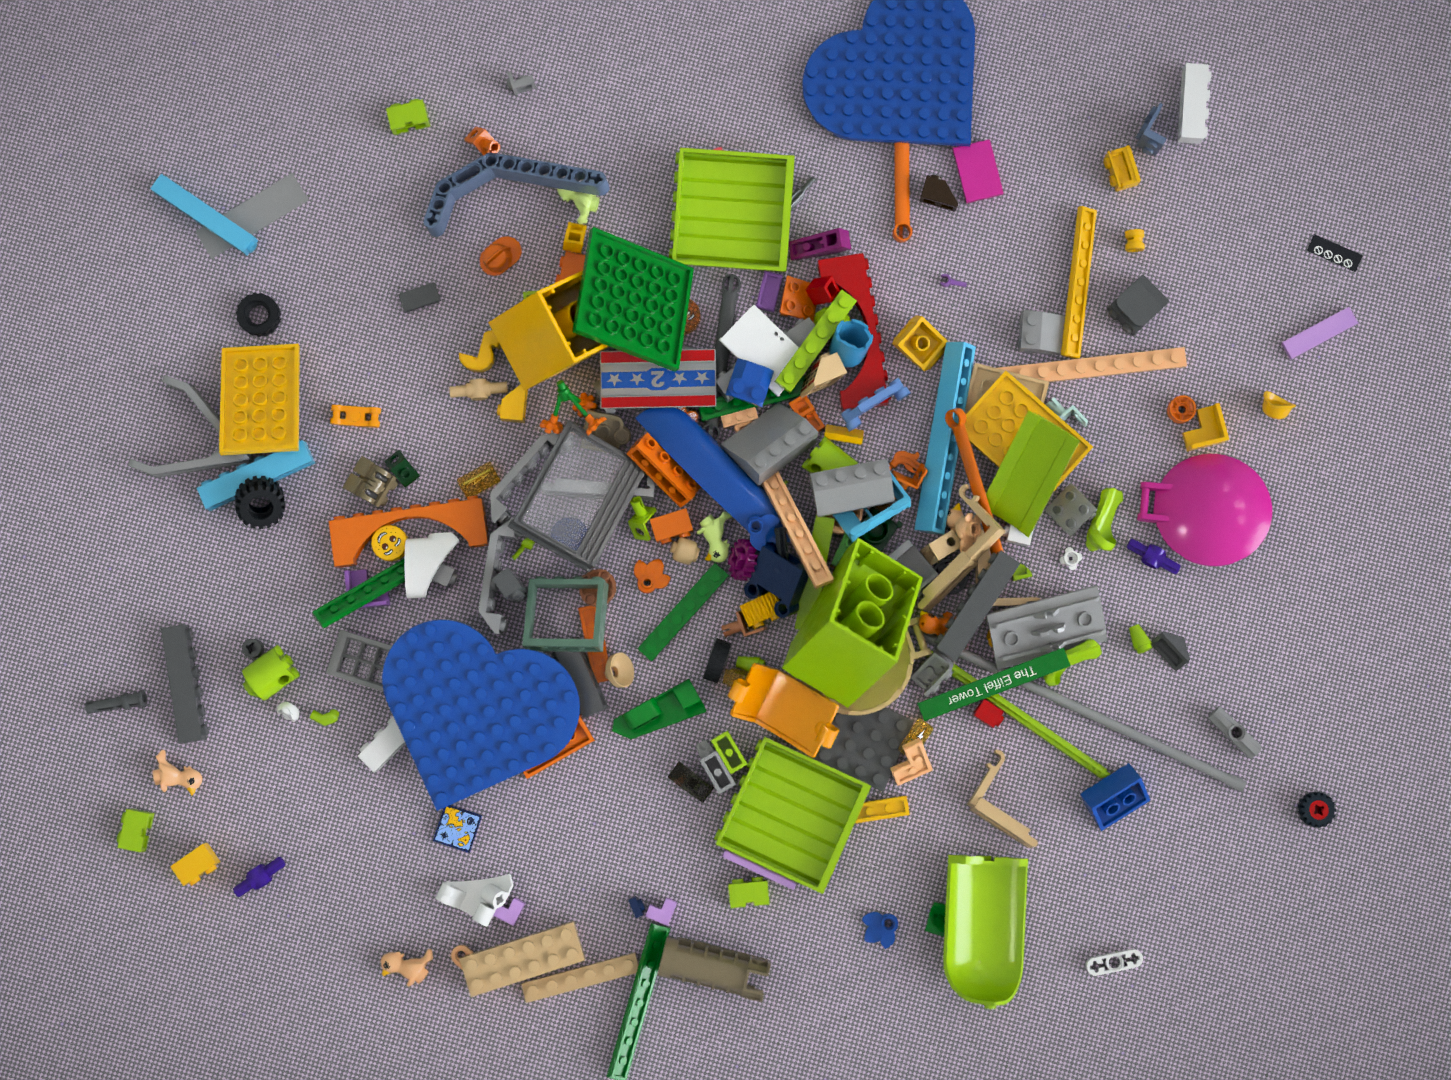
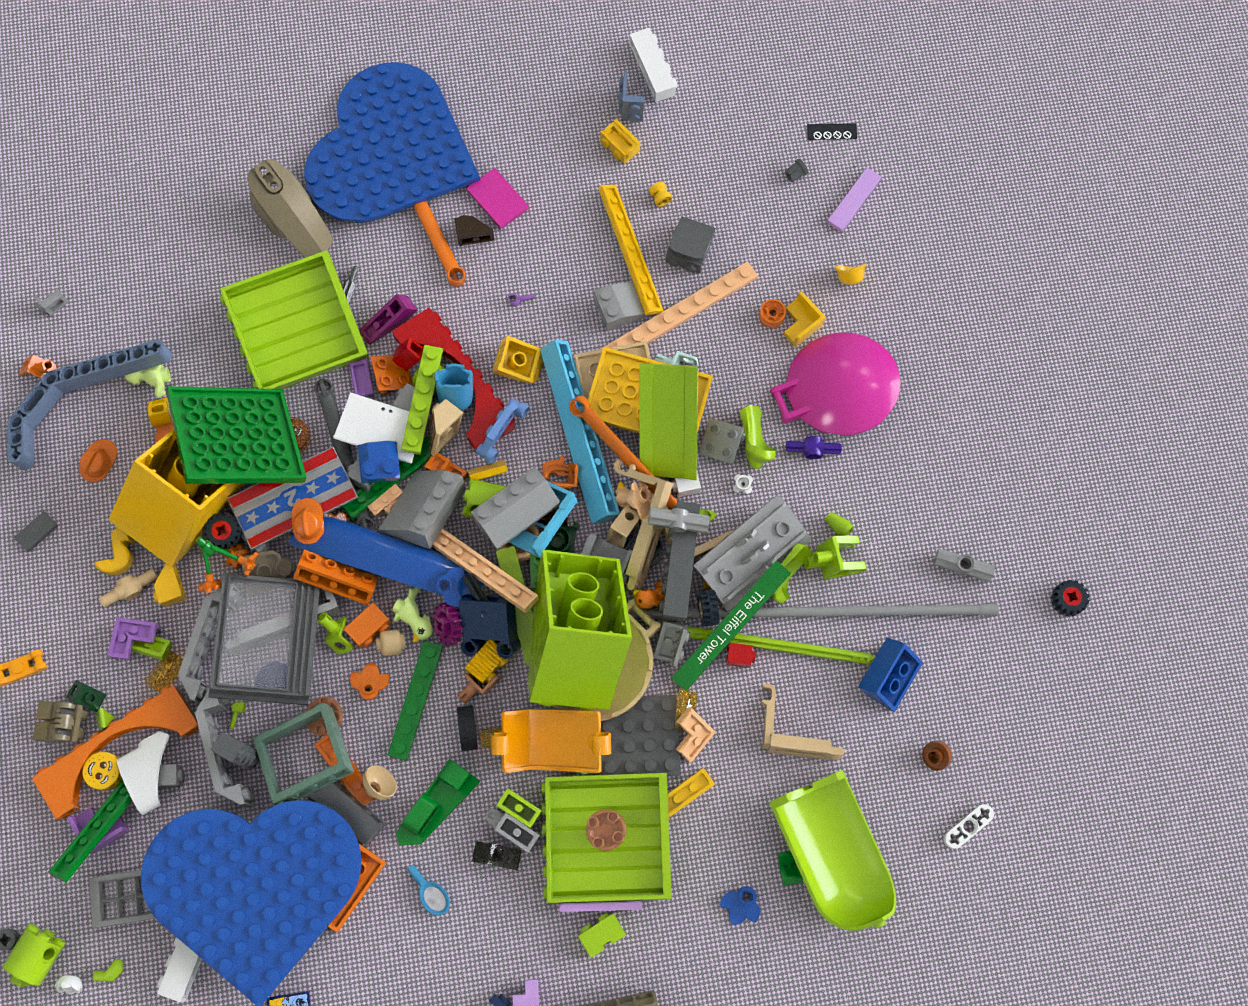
camera: 35 degrees left, 10 degrees down
lime cone [736,656,766,672] -> none
dark grey slope [1151,631,1190,671] -> none
none -> lime slope [96,708,115,732]
none -> medium lavender panel [107,617,162,660]
none -> lime plate [132,636,173,661]
none -> black wheel [204,513,242,549]
none -> dark tan piece [247,159,333,258]
none -> orange piece [291,498,324,544]
none -> piece [407,864,450,916]
none -> nougat dish [586,809,626,851]
none -> light grey piece [648,507,710,534]
none -> black wheel [698,590,719,627]
none -> dark grey bush [784,159,809,182]
none -> lime piece [804,536,867,580]
none -> dark orange plate [922,740,952,771]

